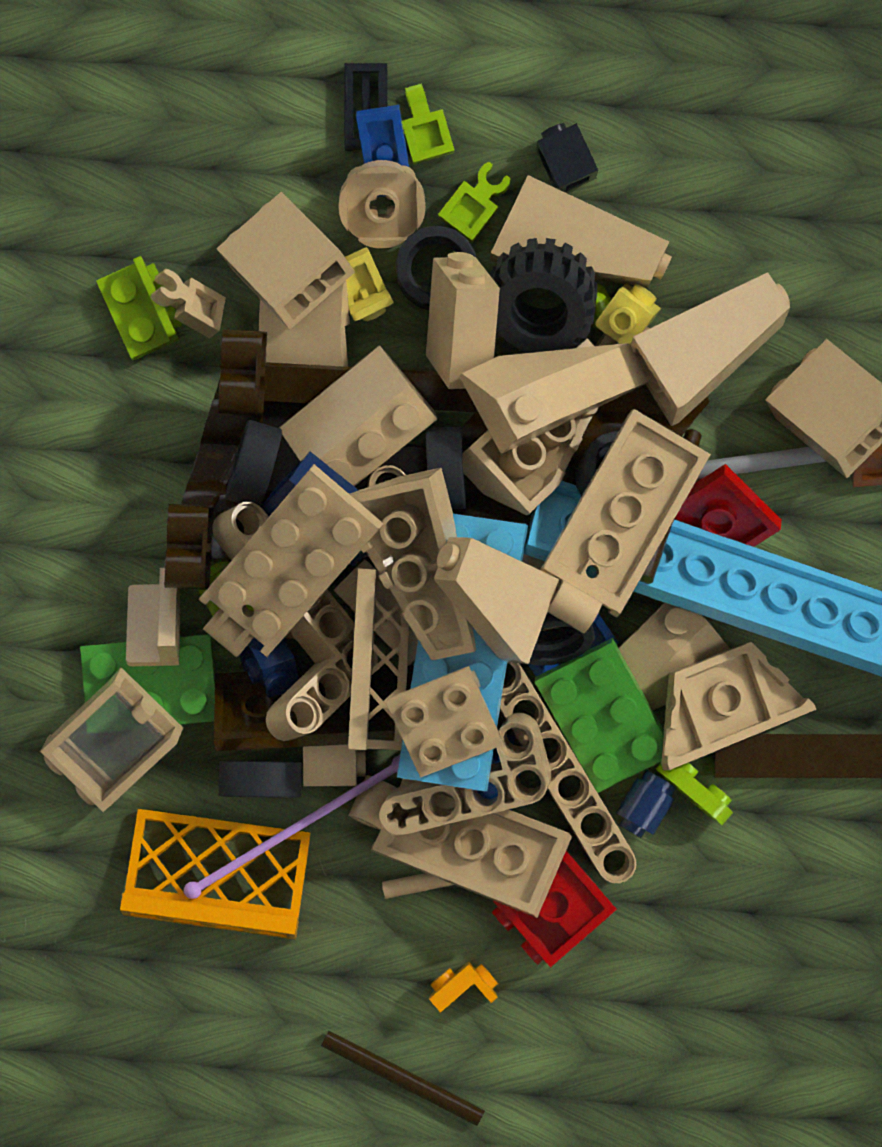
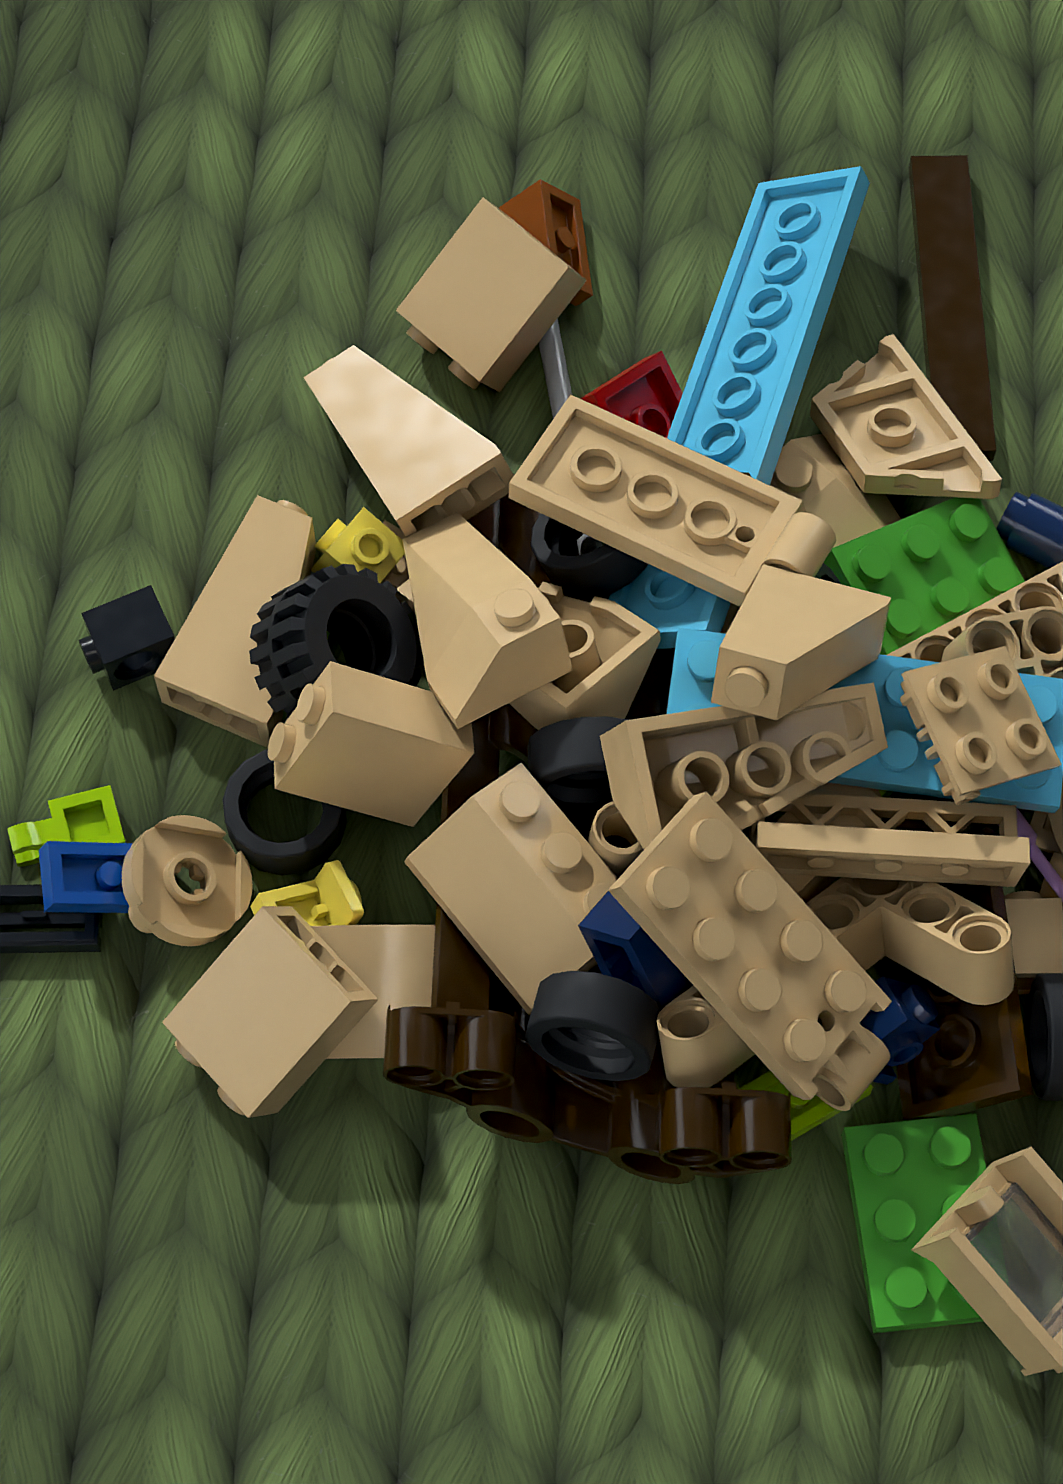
camera: 95 degrees left, 20 degrees down
lime bracket [96,256,182,361] -> none
tan panel [126,568,181,666] -> none
tan plate [151,269,226,338] -> none
lime plate [438,162,511,243] -> none
lime plate [655,762,733,826] -> none

